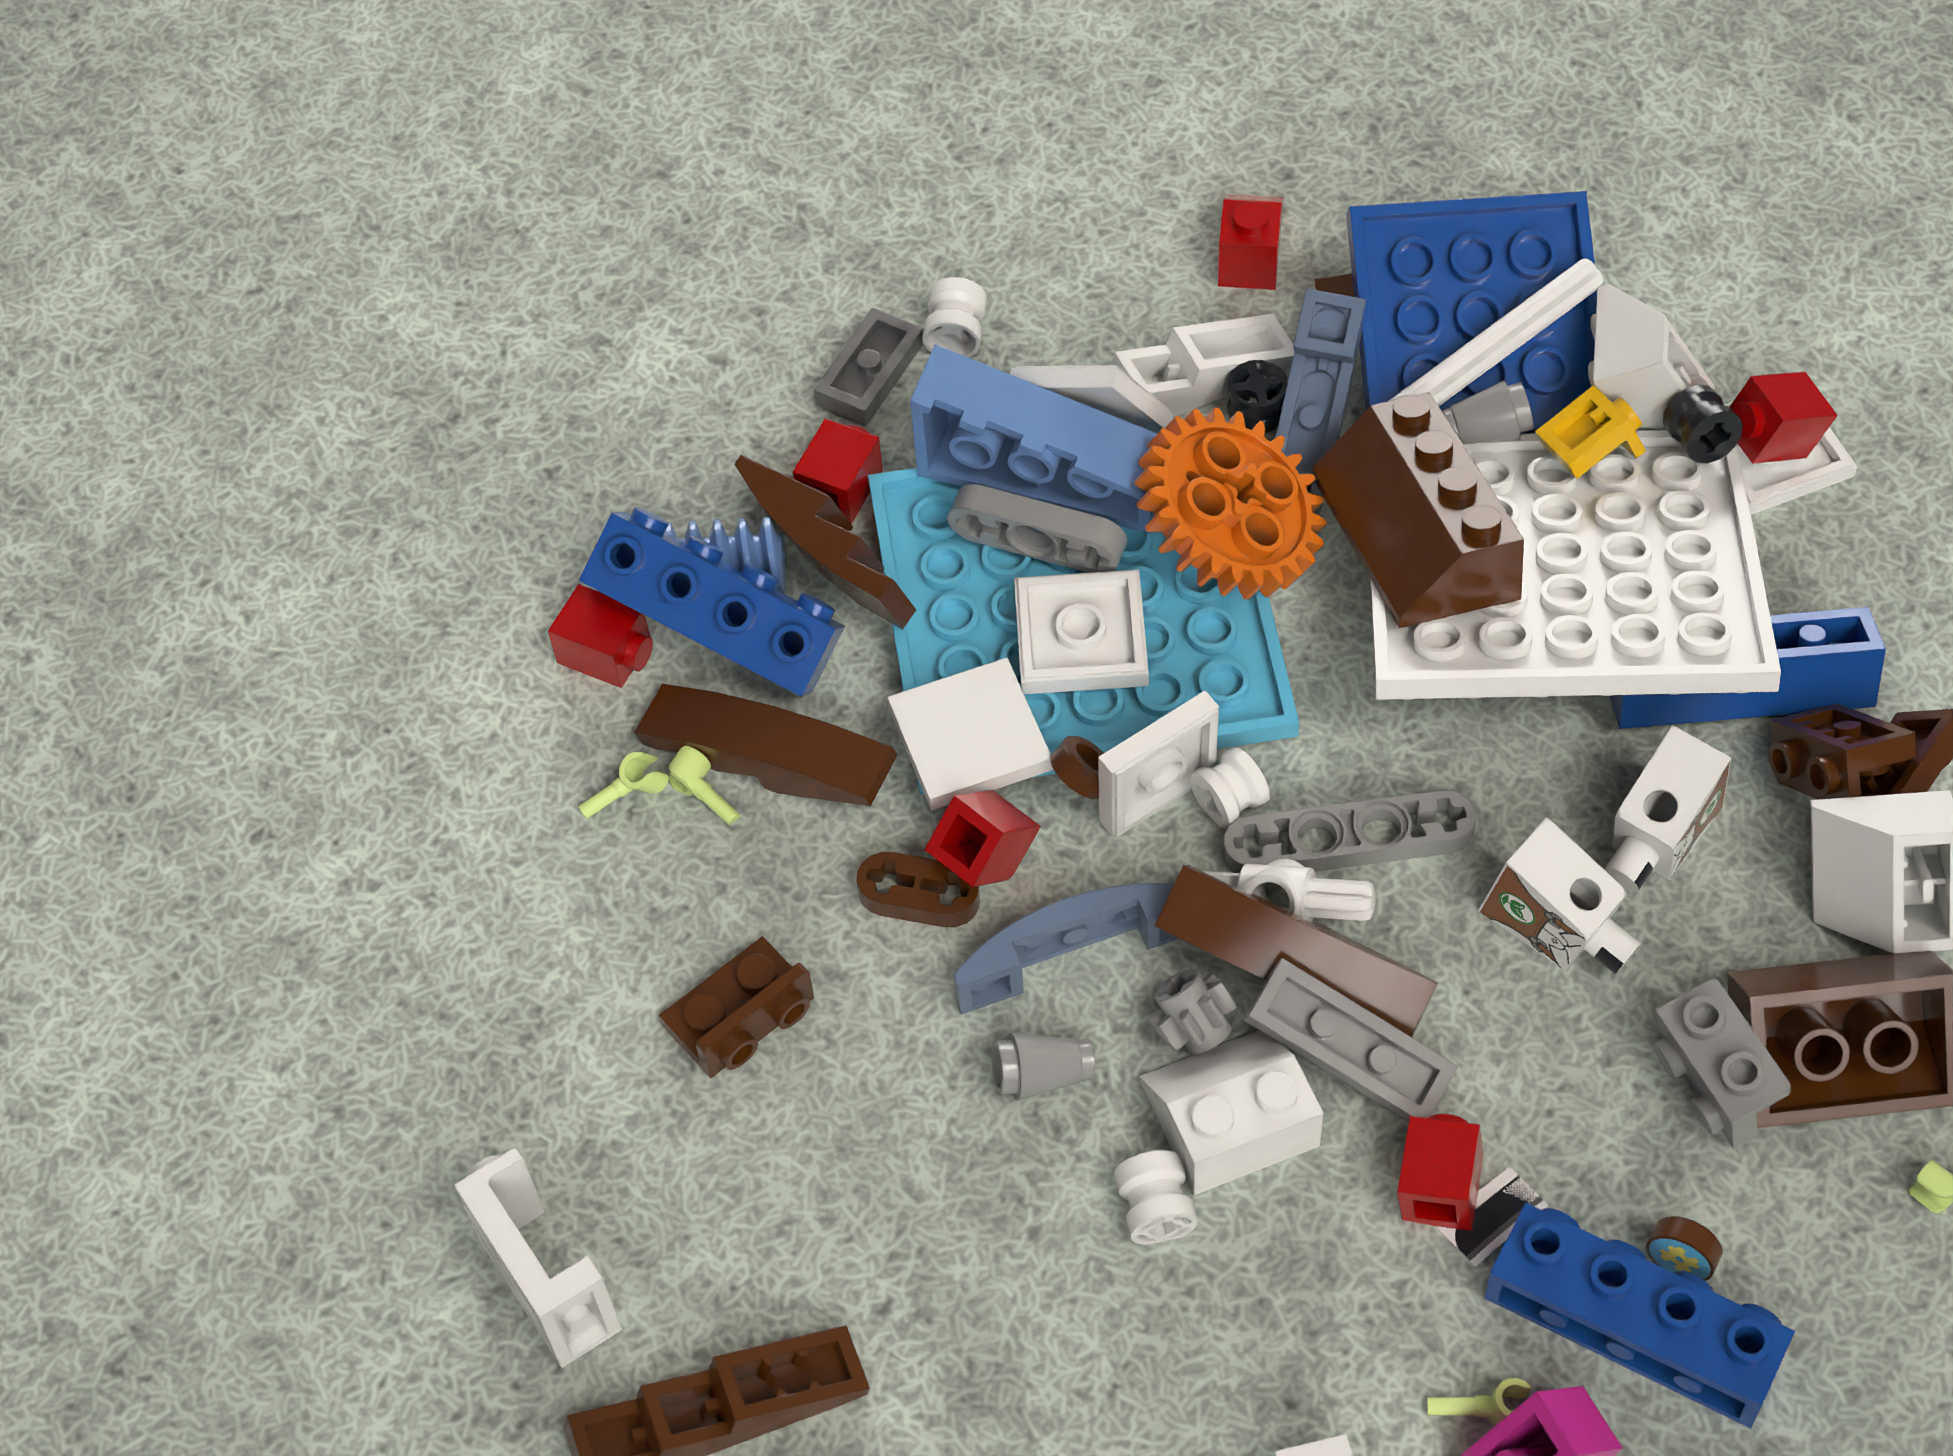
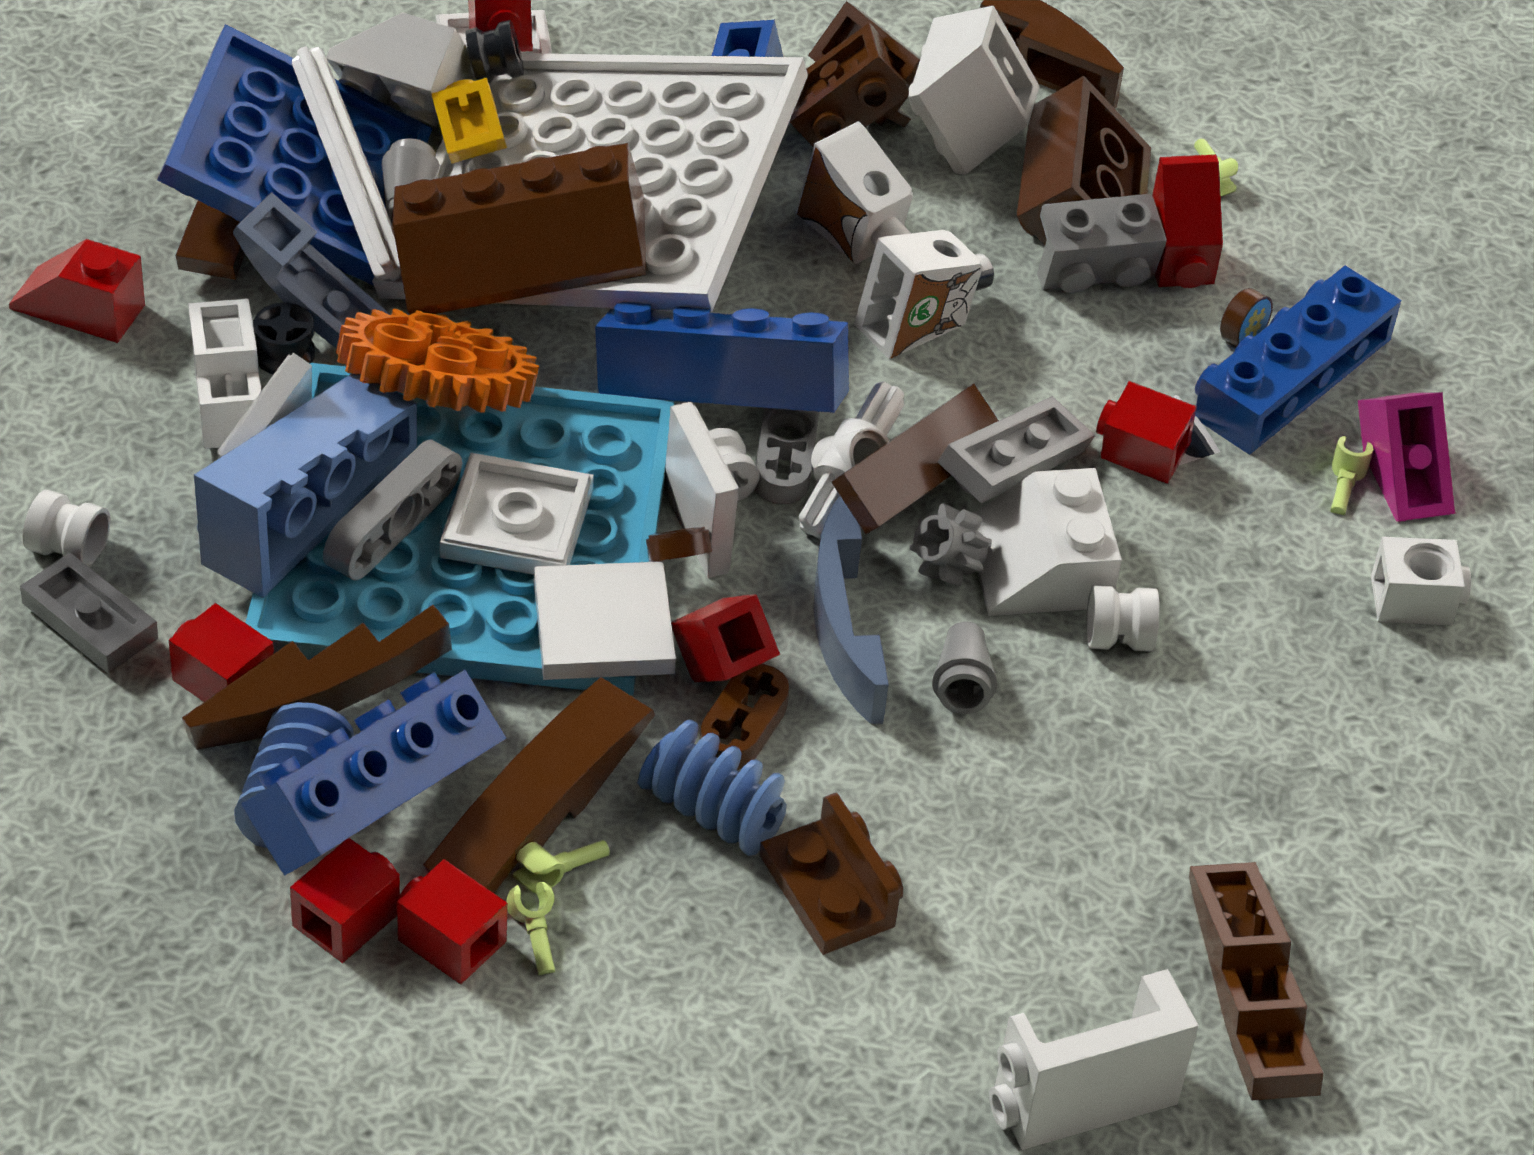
camera: 85 degrees left, 10 degrees down
none -> red brick [396,859,508,985]
none -> blue brick [595,302,849,413]
none -> medium blue piece [637,719,787,856]
none -> red slope [1152,154,1223,288]

